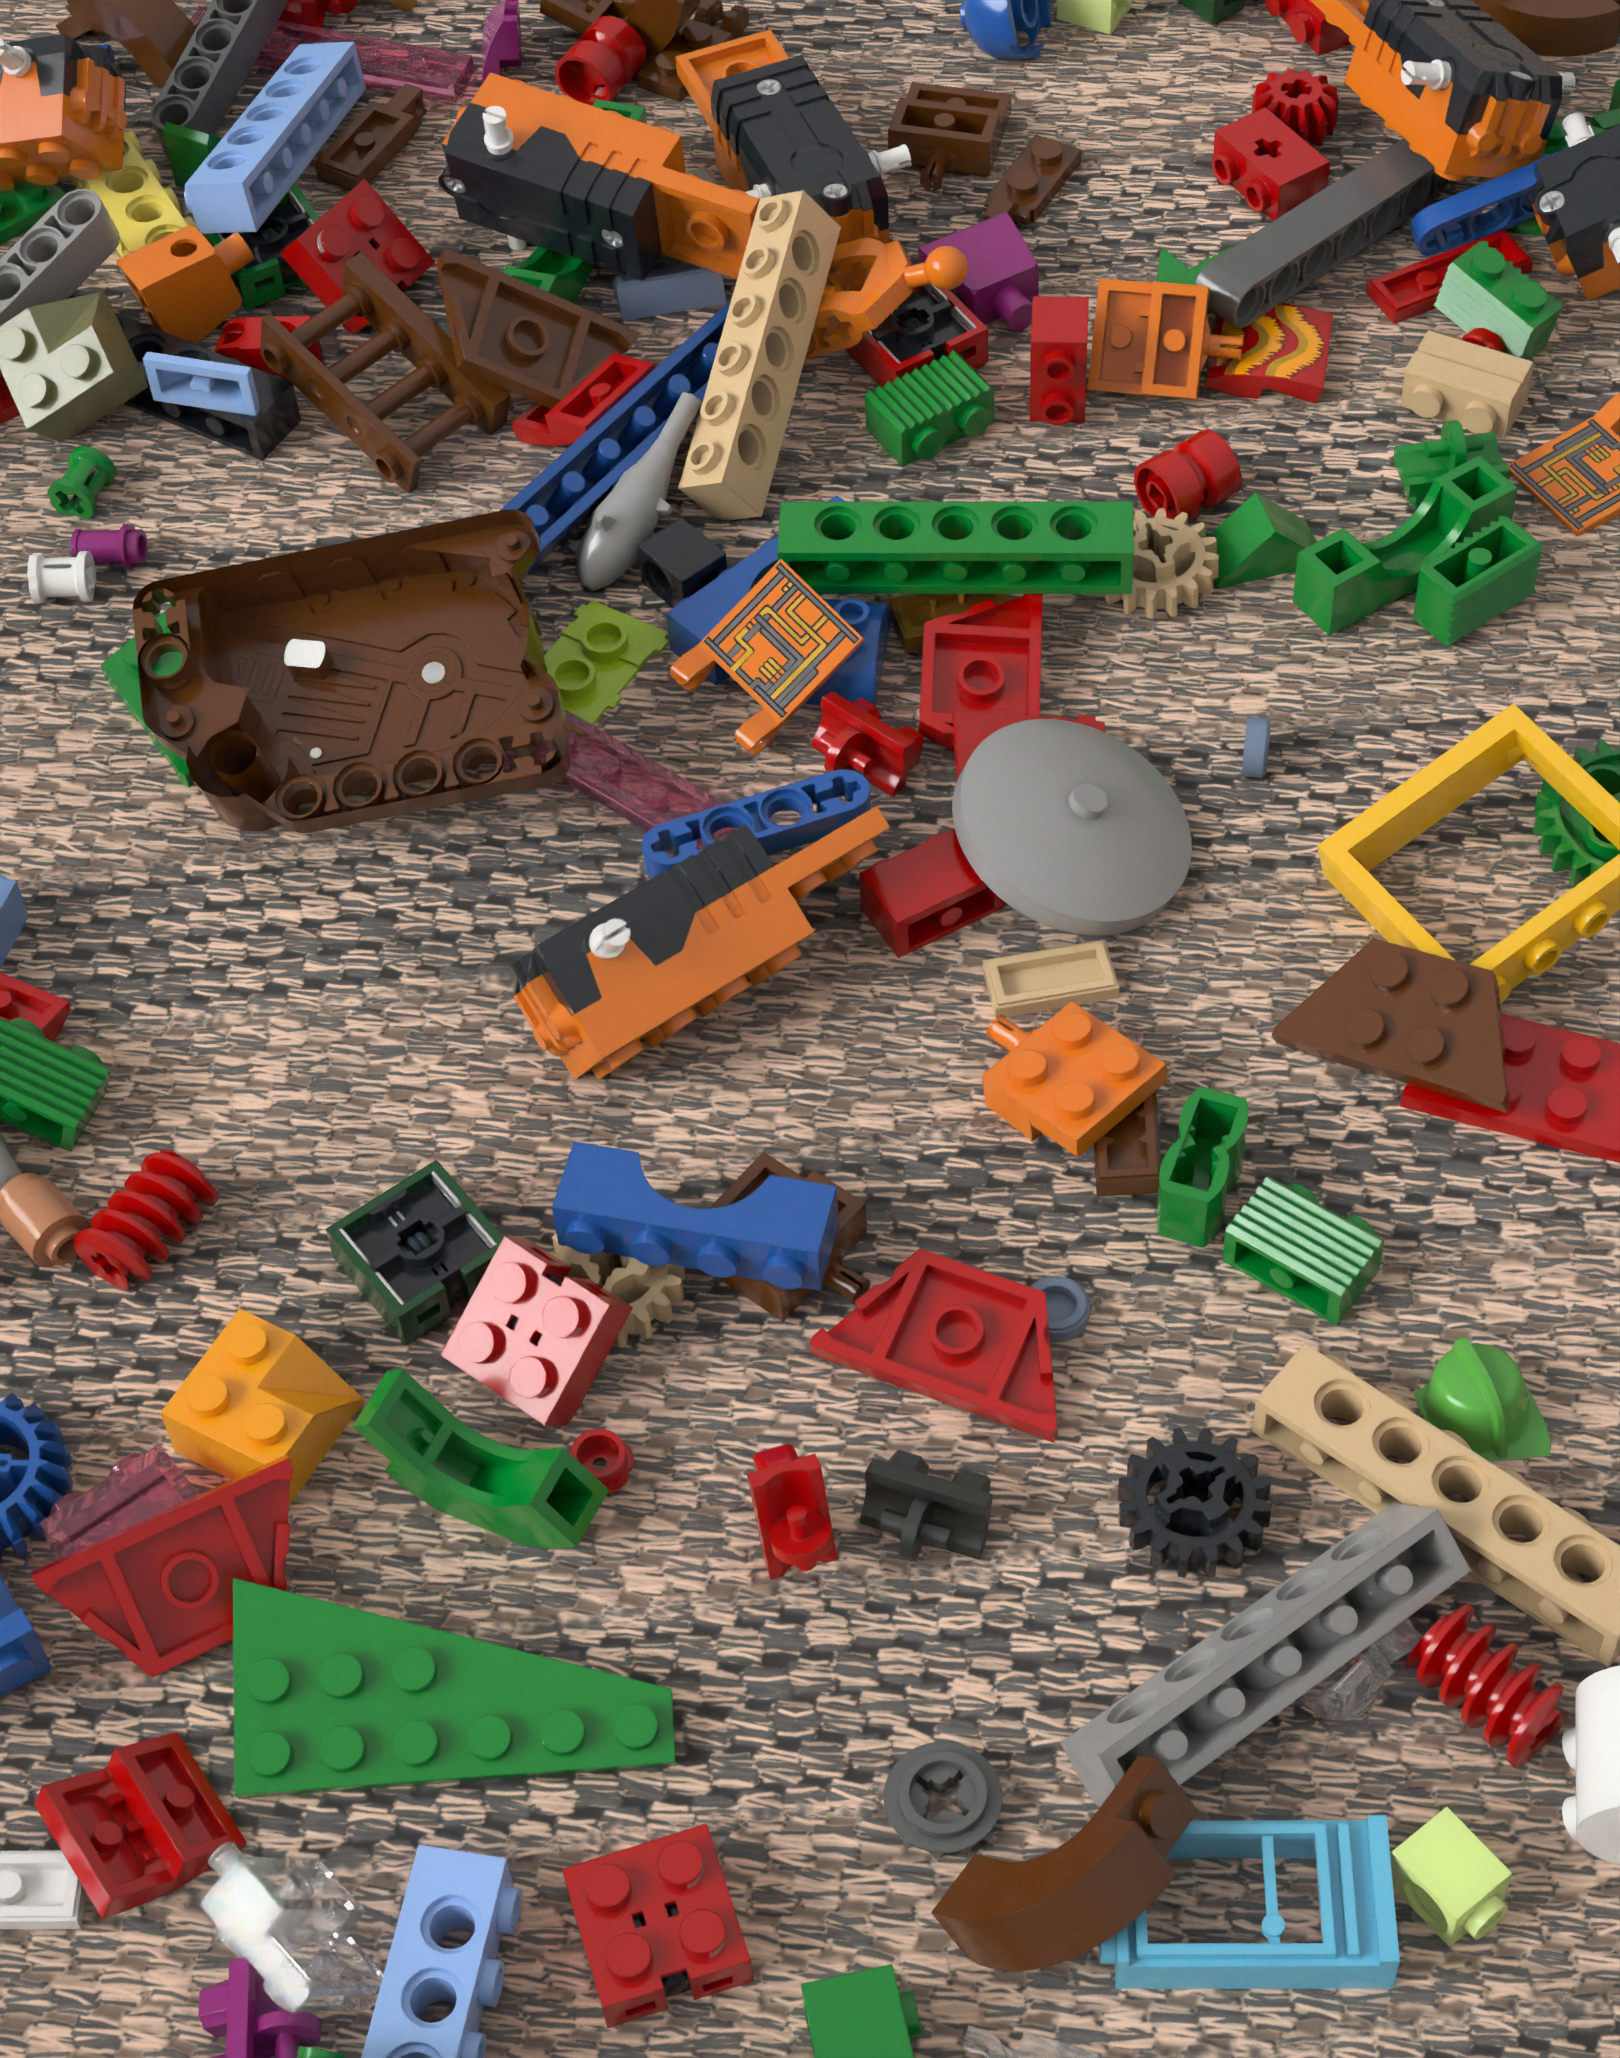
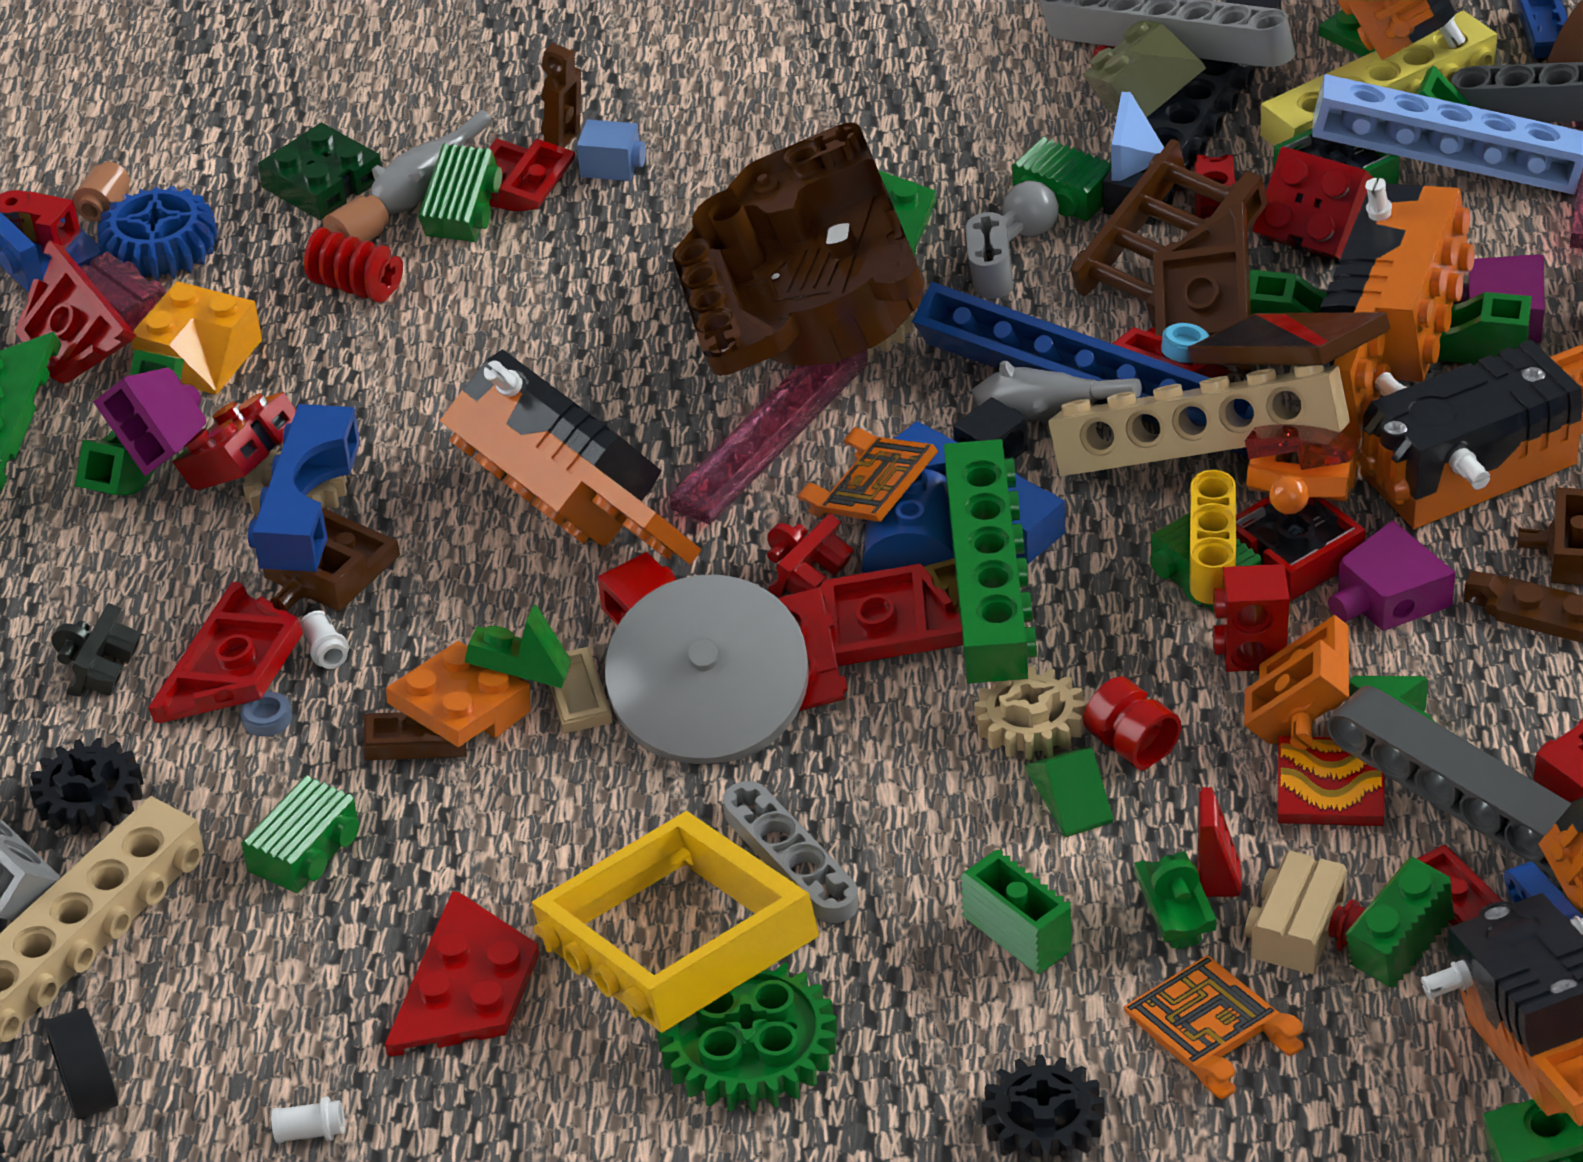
camera: 85 degrees right, 10 degrees down
white bush [27,551,96,603] -> none
green bush [47,446,117,519] -> none
magenta pin [71,524,148,569] -> none
orange torso [116,226,255,344] -> none
reddish brown hinge [315,83,427,190] -> none
piece [326,1160,504,1346] -> none
lime piece [544,600,669,732] -> none
red plate [569,1429,634,1494] -> none
blue beam [641,769,871,879] -> none
red hips [747,1444,838,1580] -> none
green brick [1156,1086,1248,1248] -> none
sand blue tile [1241,716,1271,778] -> none
reddish brown wing [1271,938,1511,1113] -> none
green arch [1293,455,1517,636] -> none
bright green piece [1414,1336,1551,1462] -> none
none -> magenta torso [93,368,206,476]
none -> white pin [300,611,349,669]
none -> green slope [464,605,572,688]
none -> light grey beam [723,781,858,923]
none -> light grey beam [966,180,1059,299]
none -> green brick [1012,136,1111,222]
none -> medium azure tile [1161,323,1209,363]
none -> reddish brown tile [1188,312,1390,365]
none -> yellow beam [1190,470,1236,605]
none -> red slope [1197,787,1242,897]
none -> clear red slope [1245,424,1358,470]

